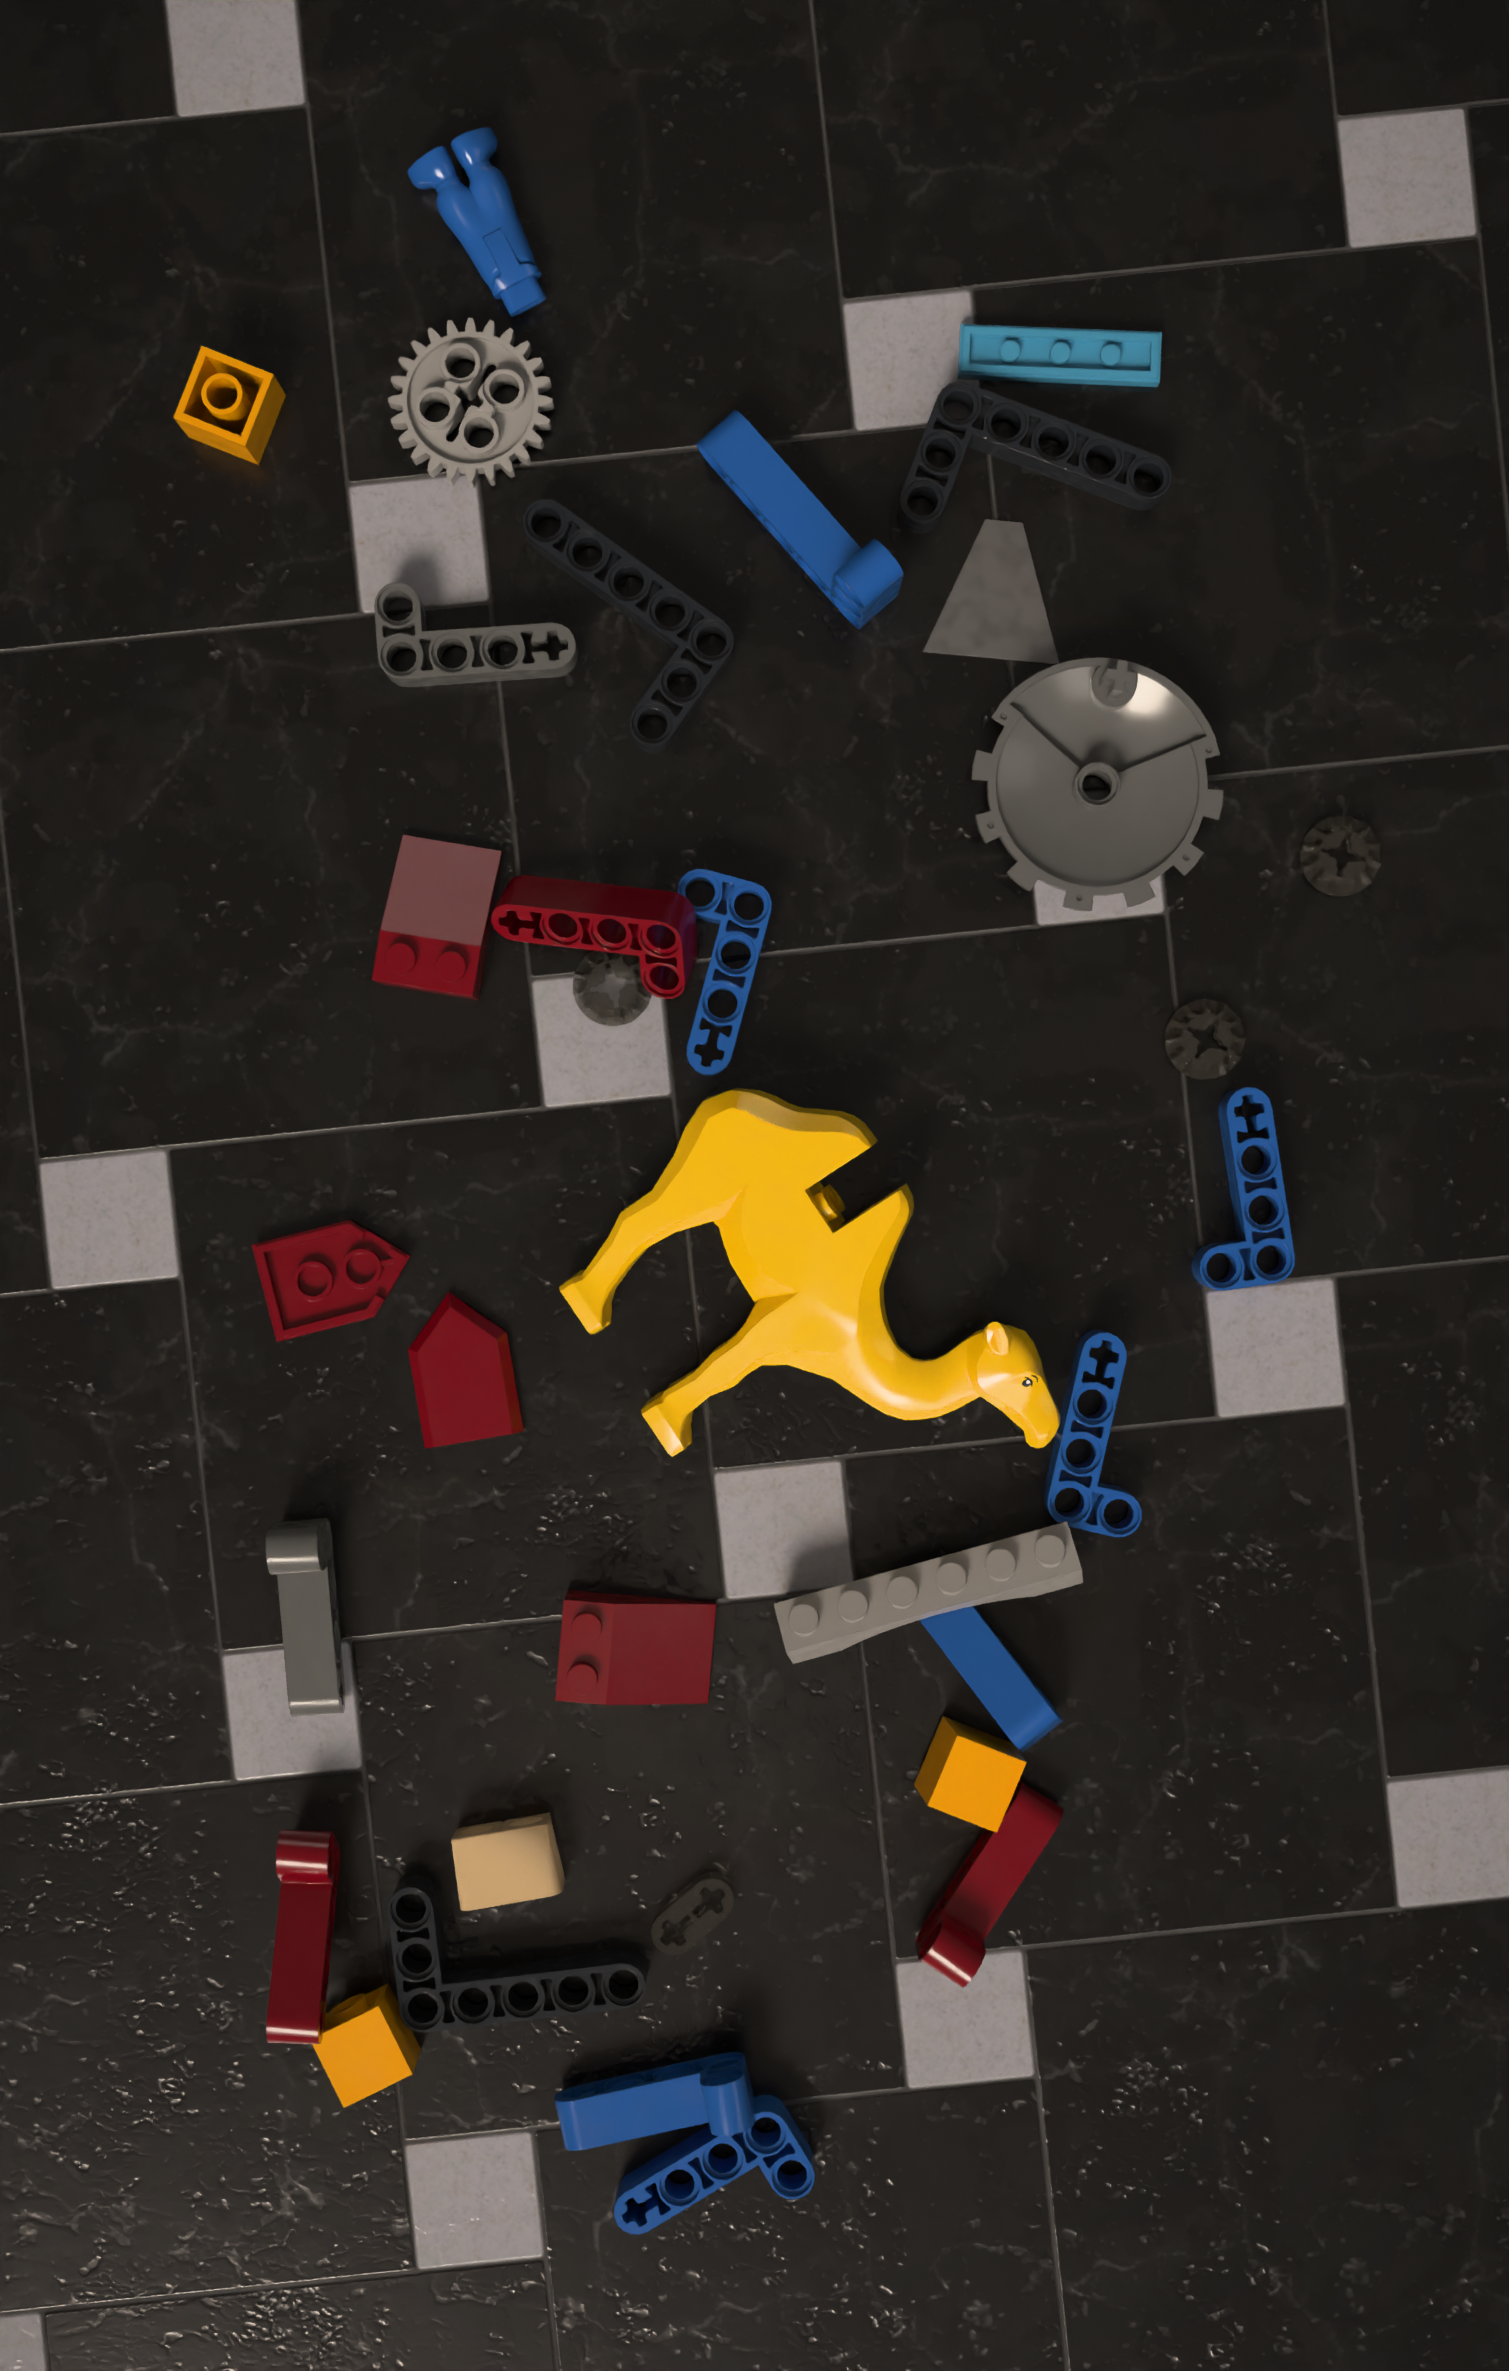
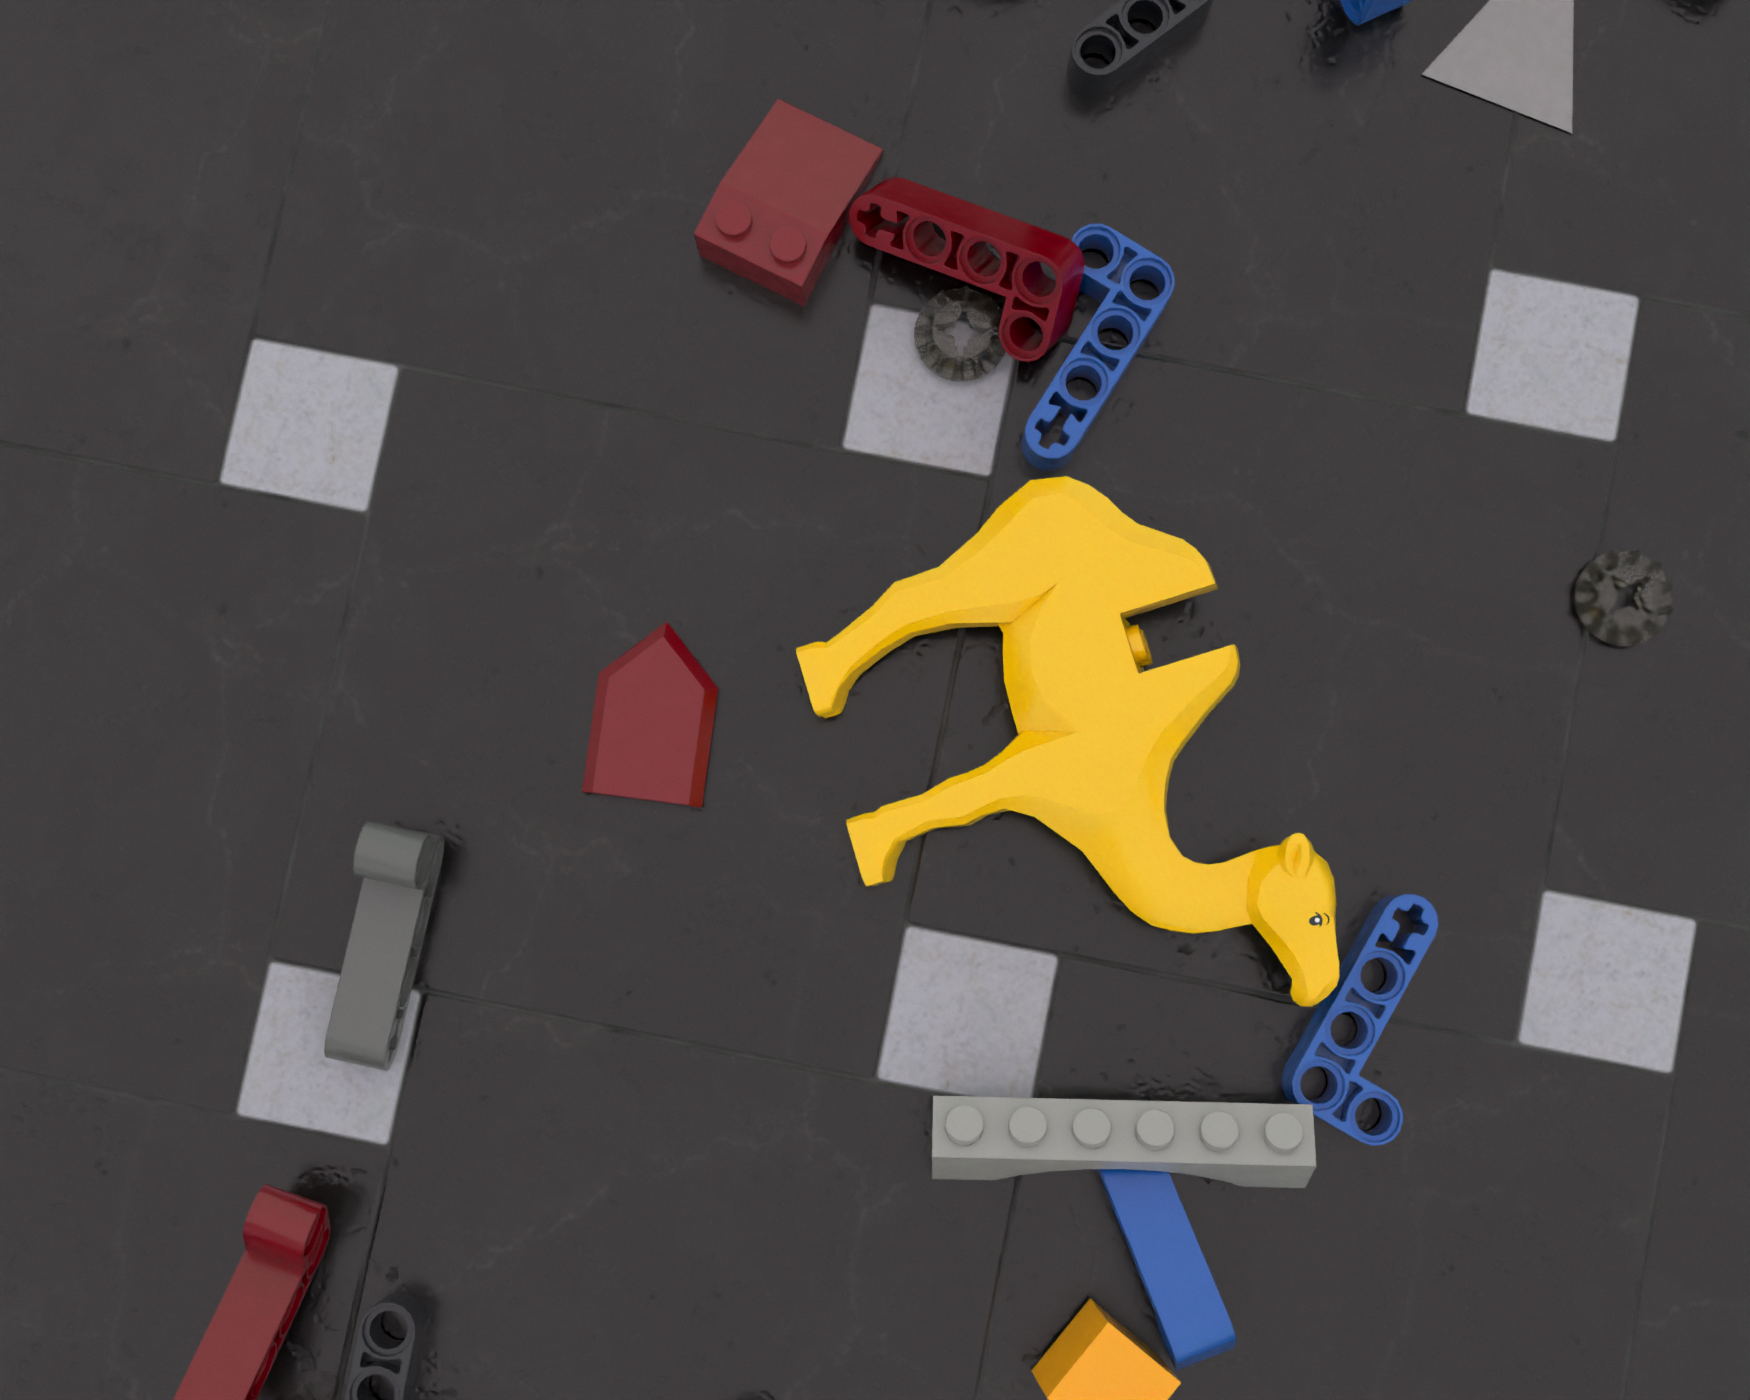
camera: 15 degrees right, 5 degrees down
dark red tile [252,1220,411,1342] -> none
tan piece [451,1813,566,1911] -> none
dark red slope [555,1590,716,1705] -> none
dark grey piece [971,657,1224,911] -> none
blue beam [1192,1087,1295,1291] -> none

